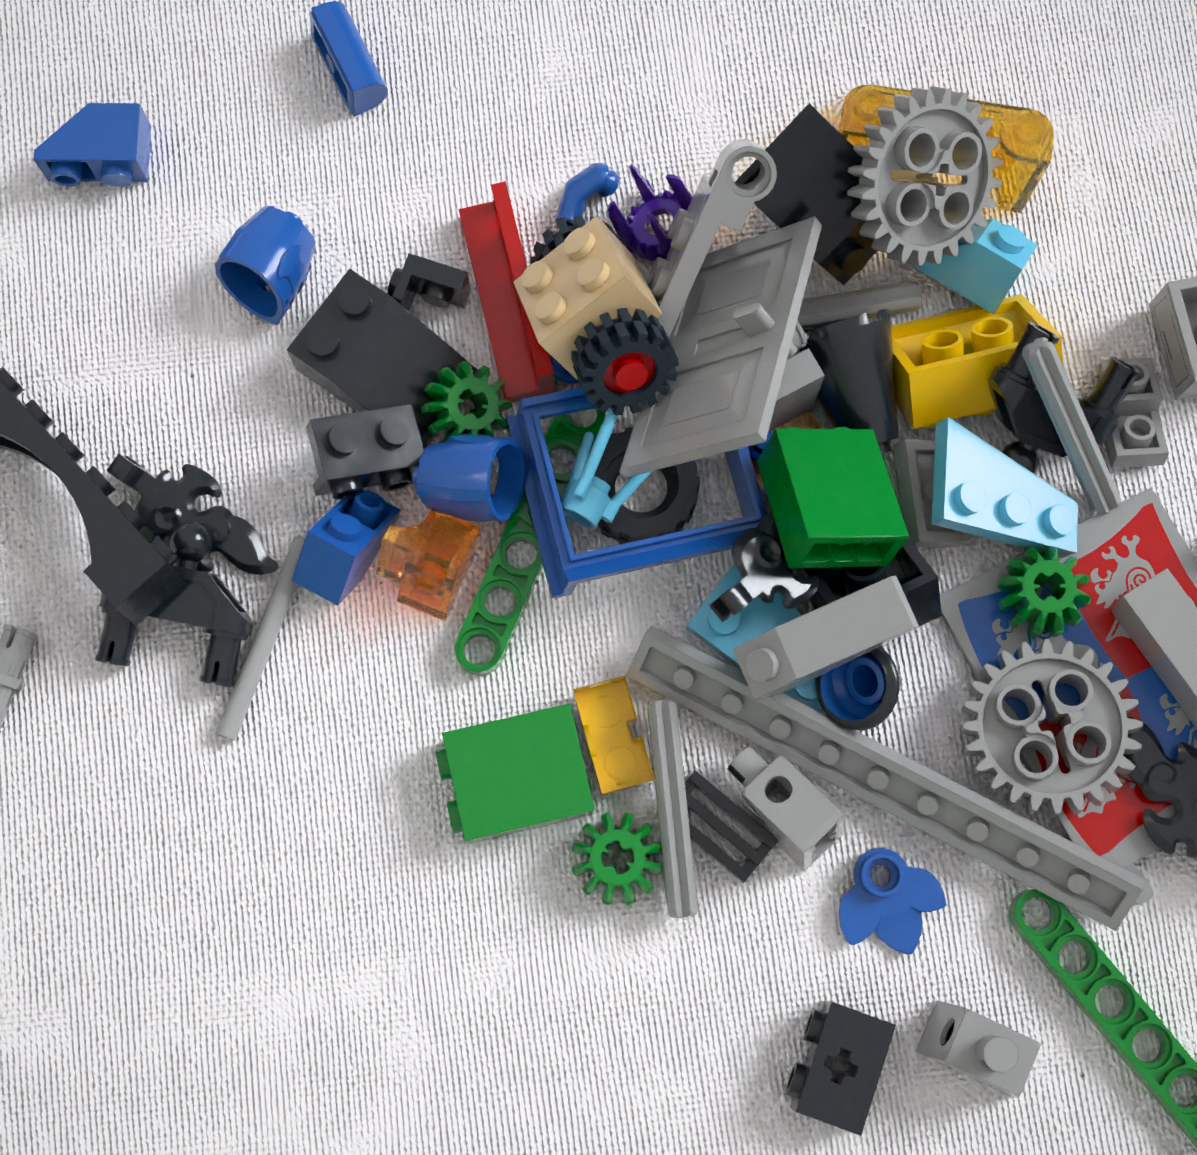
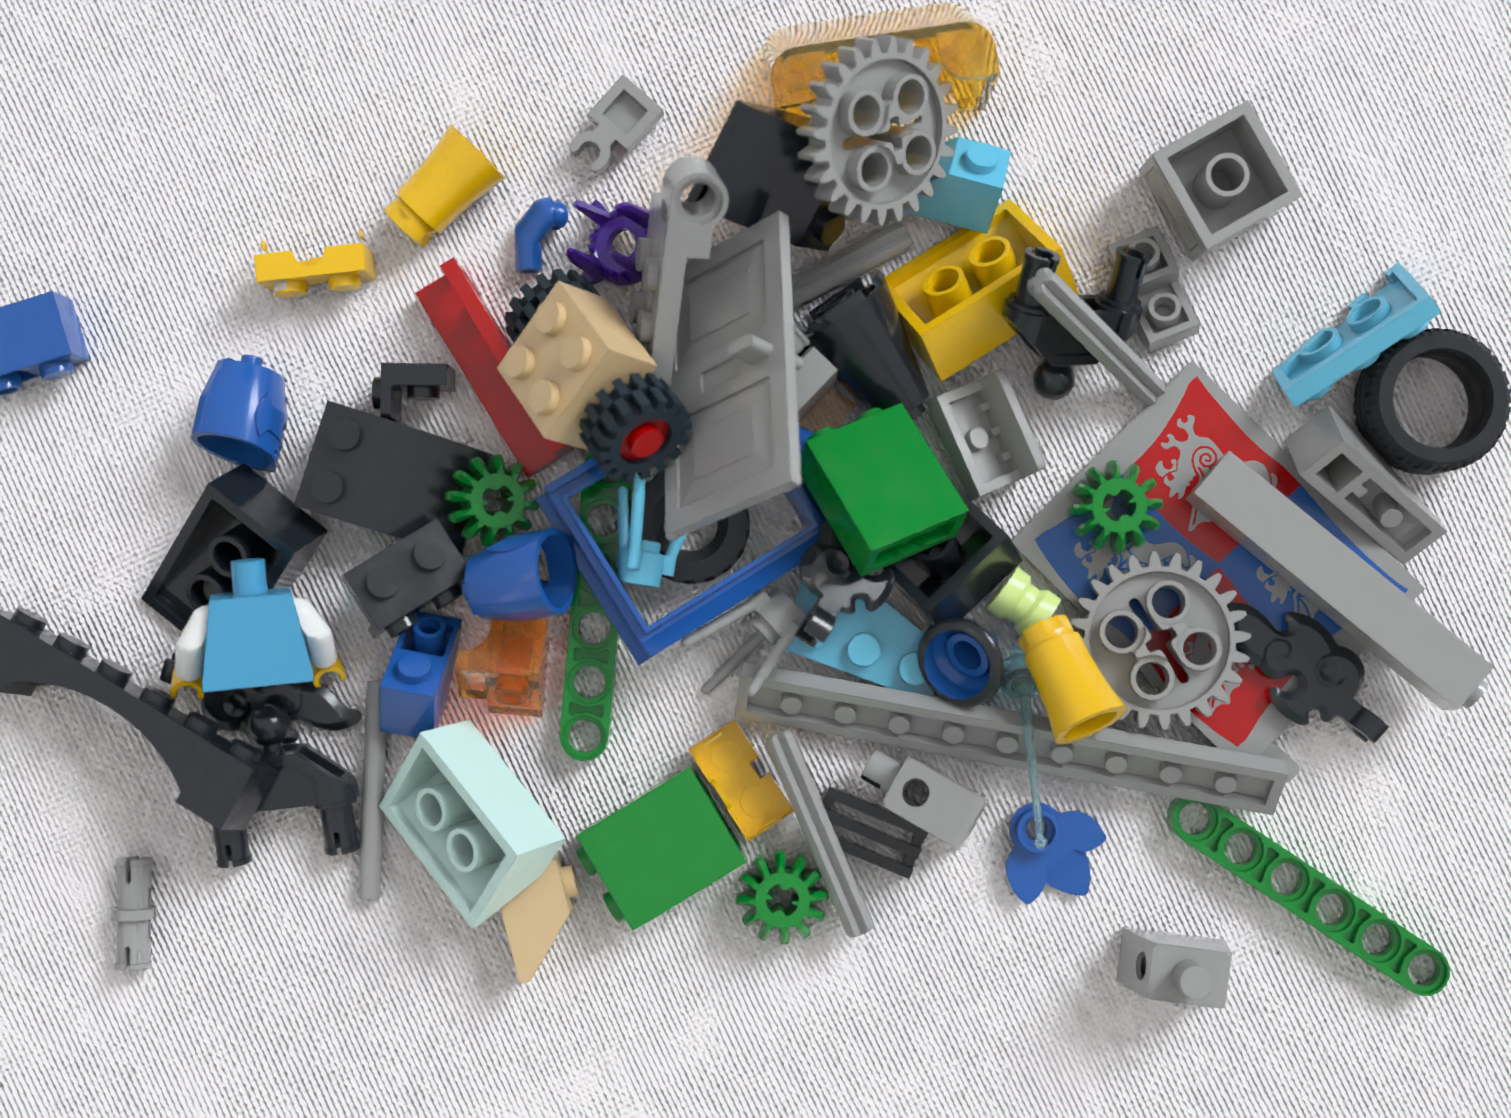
camera: 10 degrees left, 10 degrees up
blue brick [310,1,388,117] -> none
light grey slope [733,575,919,700] -> none
black brick [785,1000,896,1136] -> none
wing [931,417,1078,558] -> none
none -> black slope [141,463,328,632]
none -> dark azure torso [170,558,346,700]
none -> yellow piece [254,229,376,298]
none -> light aqua slope [379,719,566,928]
none -> yellow plant [384,123,506,247]
none -> tan slope [500,853,581,984]
none -> light grey plate [569,74,664,176]
none -> light grey plant [681,587,805,697]
none -> yellowish green wheel [984,567,1061,636]
none -> clear light blue sword [999,645,1047,849]
none -> yellow plant [1018,615,1127,744]

